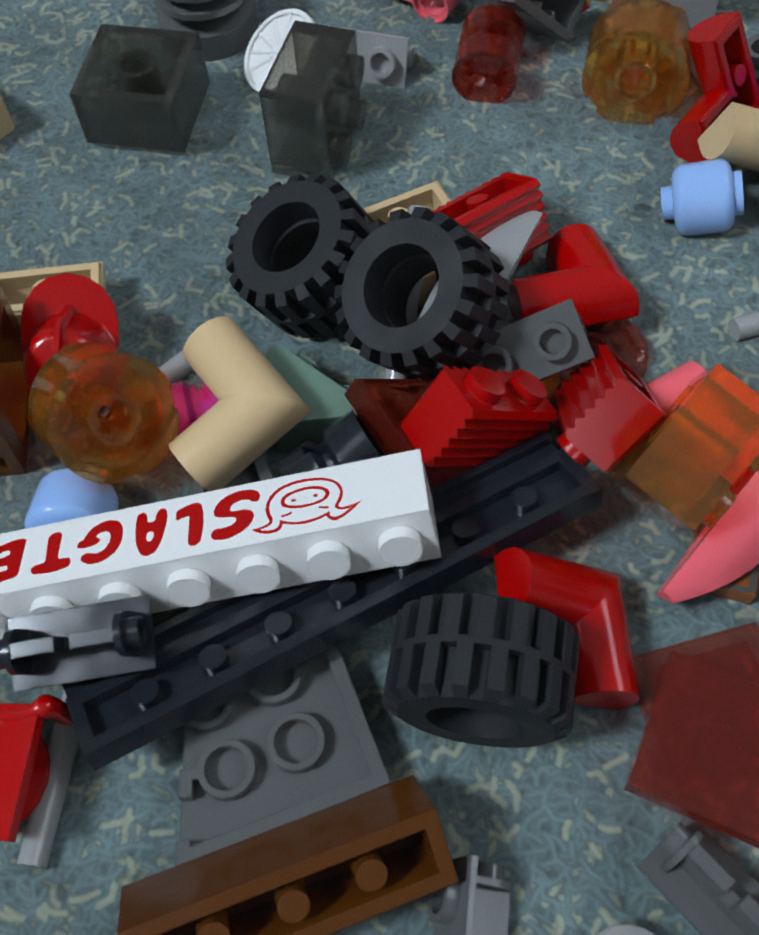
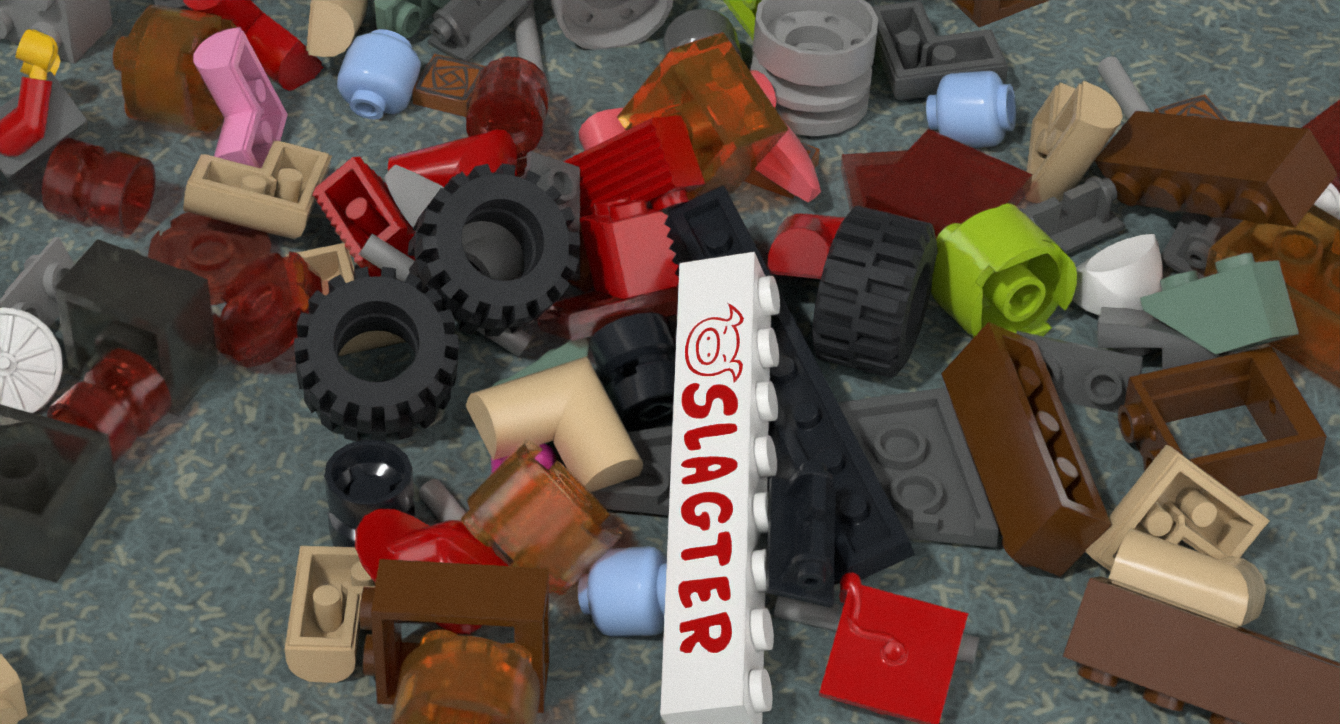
camera: 85 degrees left, 15 degrees down
none -> clear red wheel [47,349,172,471]
none -> clear red tile [148,212,273,305]
none -> tan brick [183,140,332,239]
none -> bright pink brick [193,27,288,168]
none -> clear red tile [210,251,323,368]
none -> black wheel [324,440,416,547]
none -> dark orange tile [412,54,488,117]
none -> clear red wheel [466,56,550,159]
none -> lime brick [931,203,1077,338]

